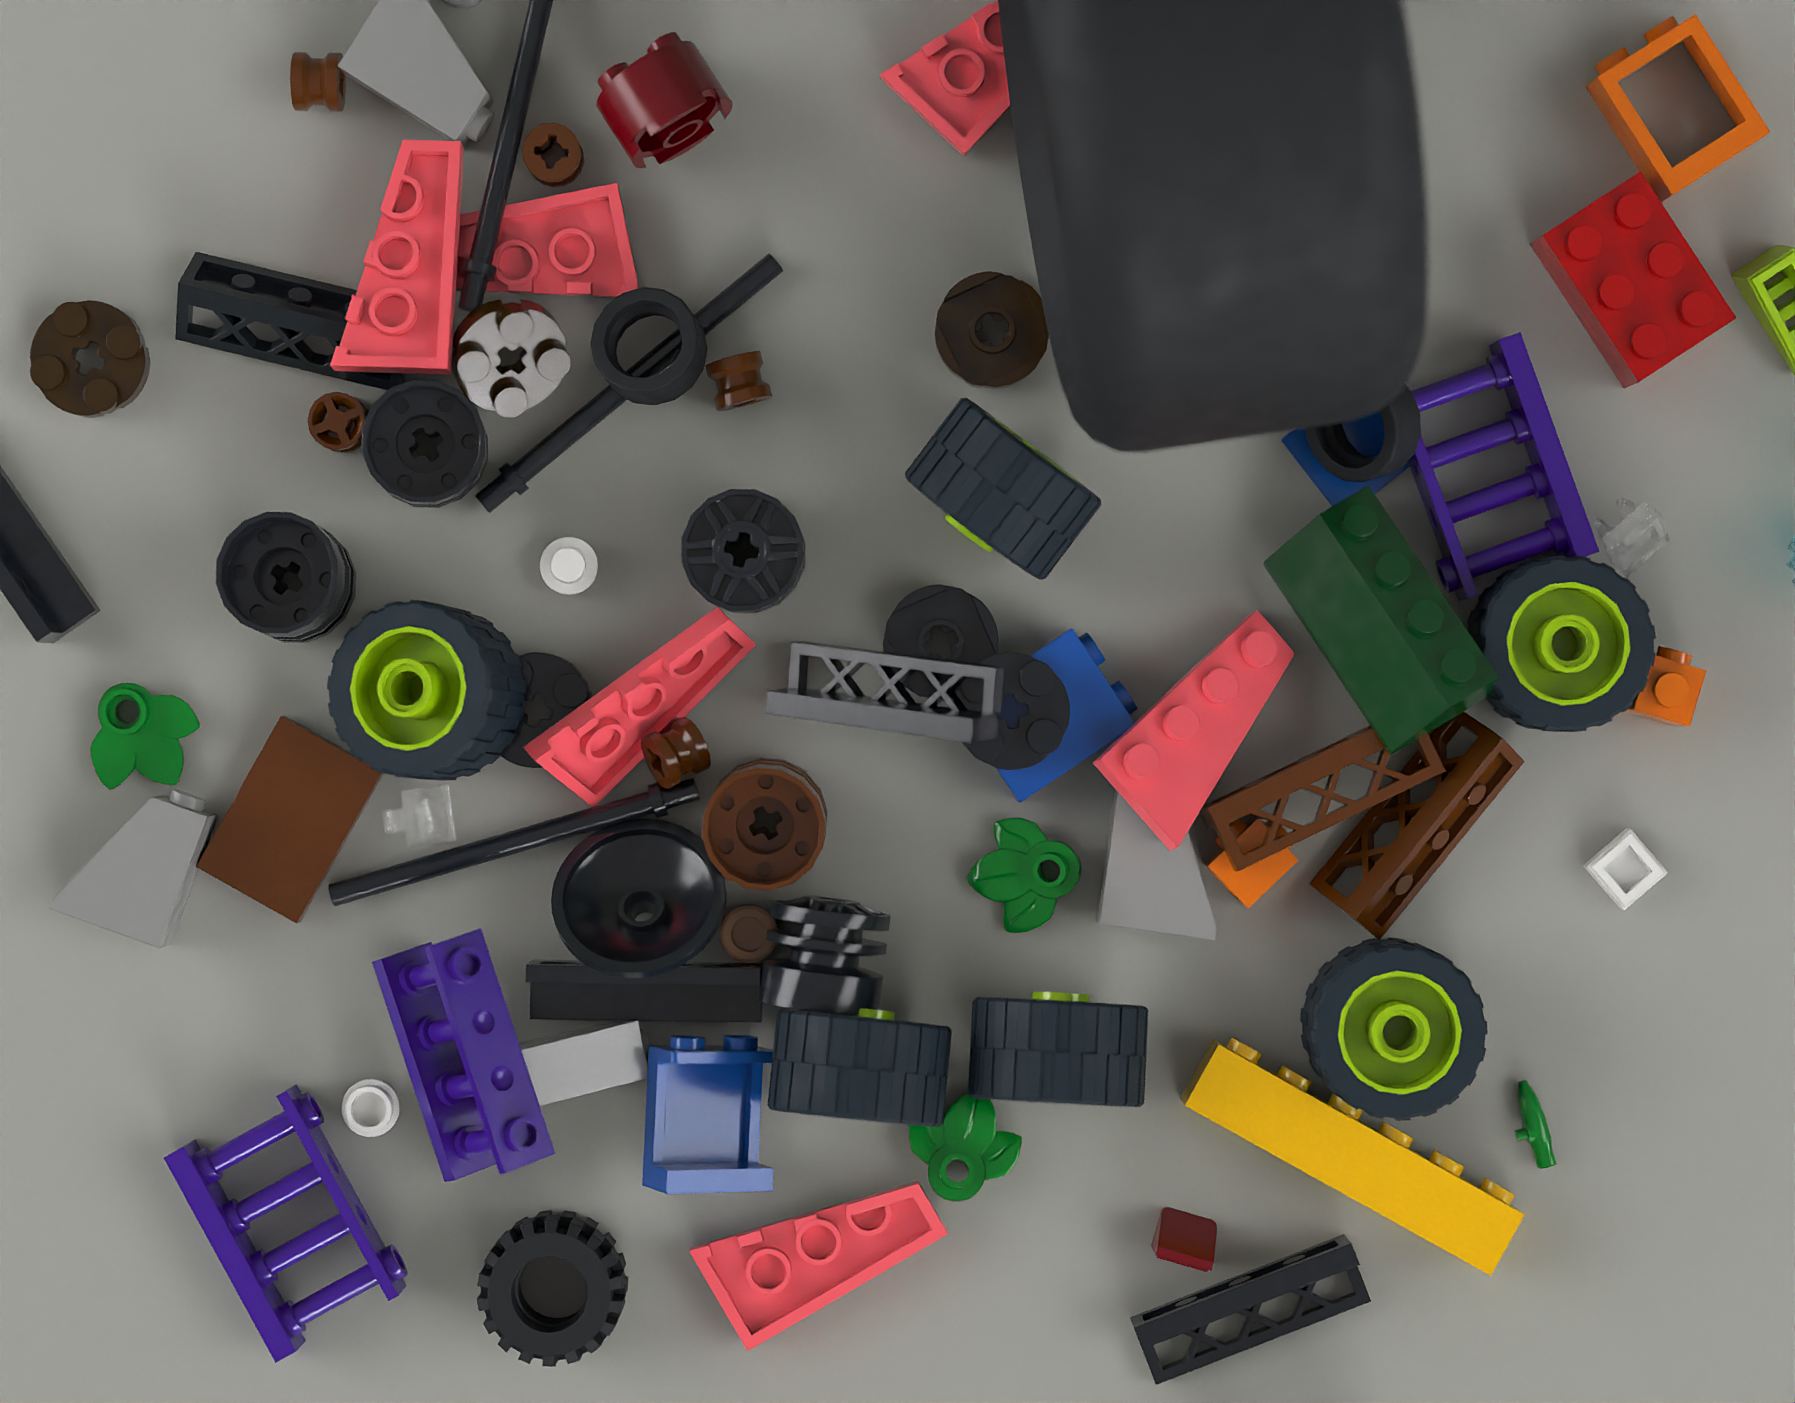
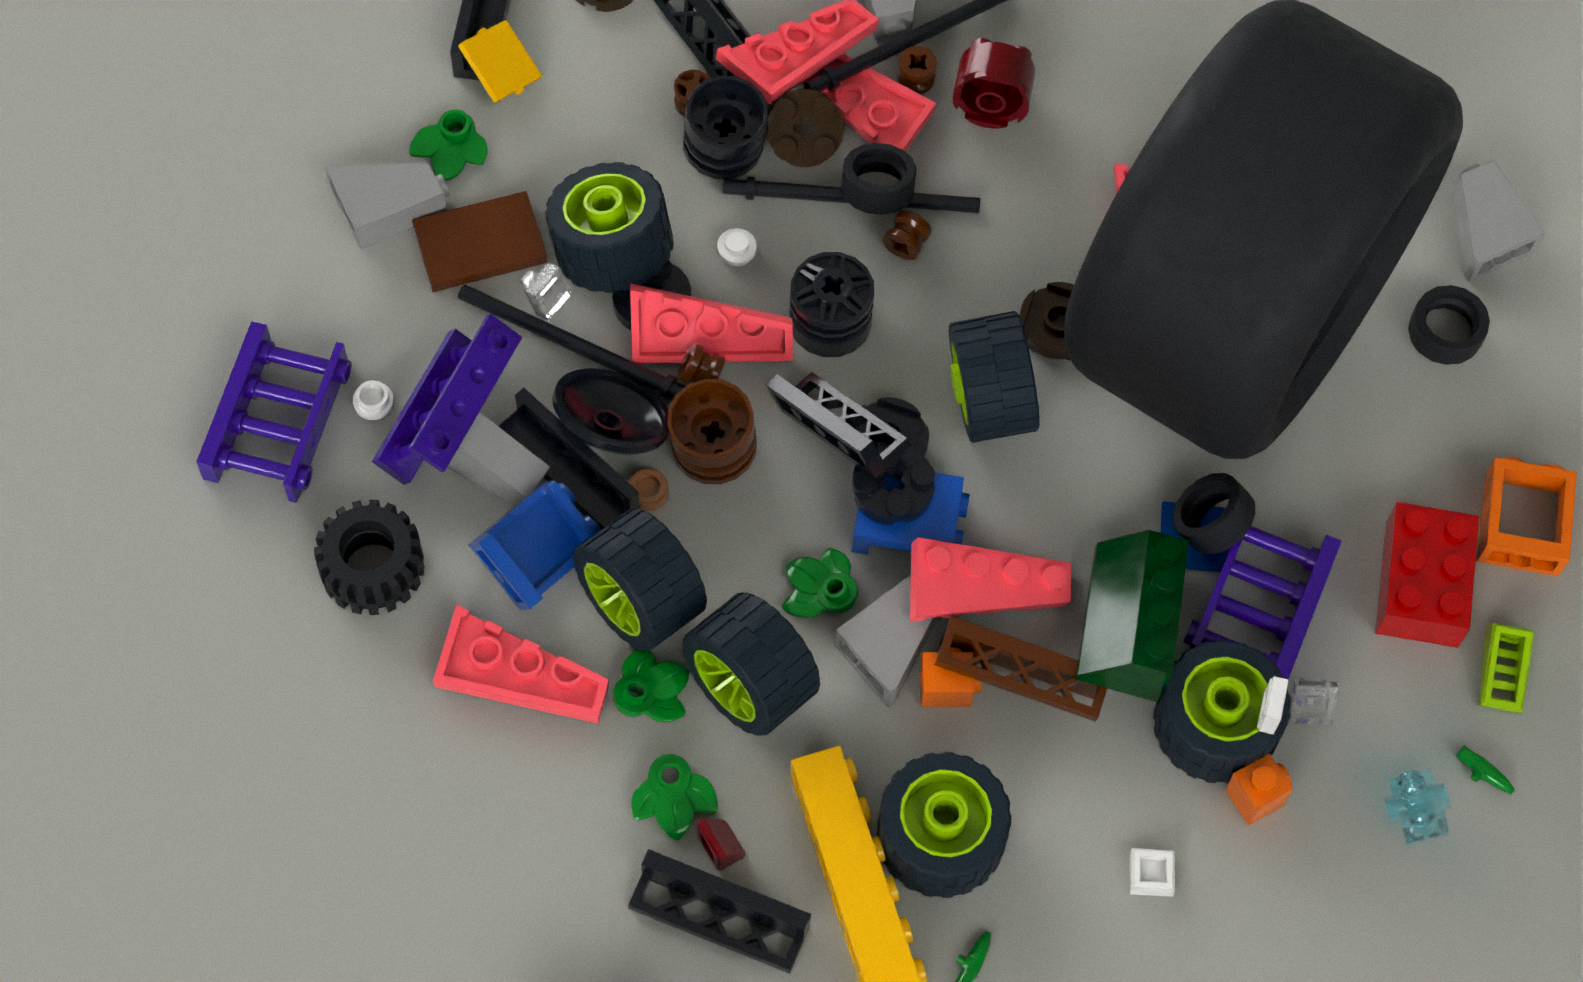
camera: 40 degrees right, 25 degrees down
black wheel [216,512,356,643] -> none
black wheel [758,896,891,1016] -> none
reddish brown fence [1309,712,1525,940] -> none
none -> yellow piece [458,20,543,103]
none -> green plate [631,754,718,841]
none -> white tile [1257,676,1288,734]

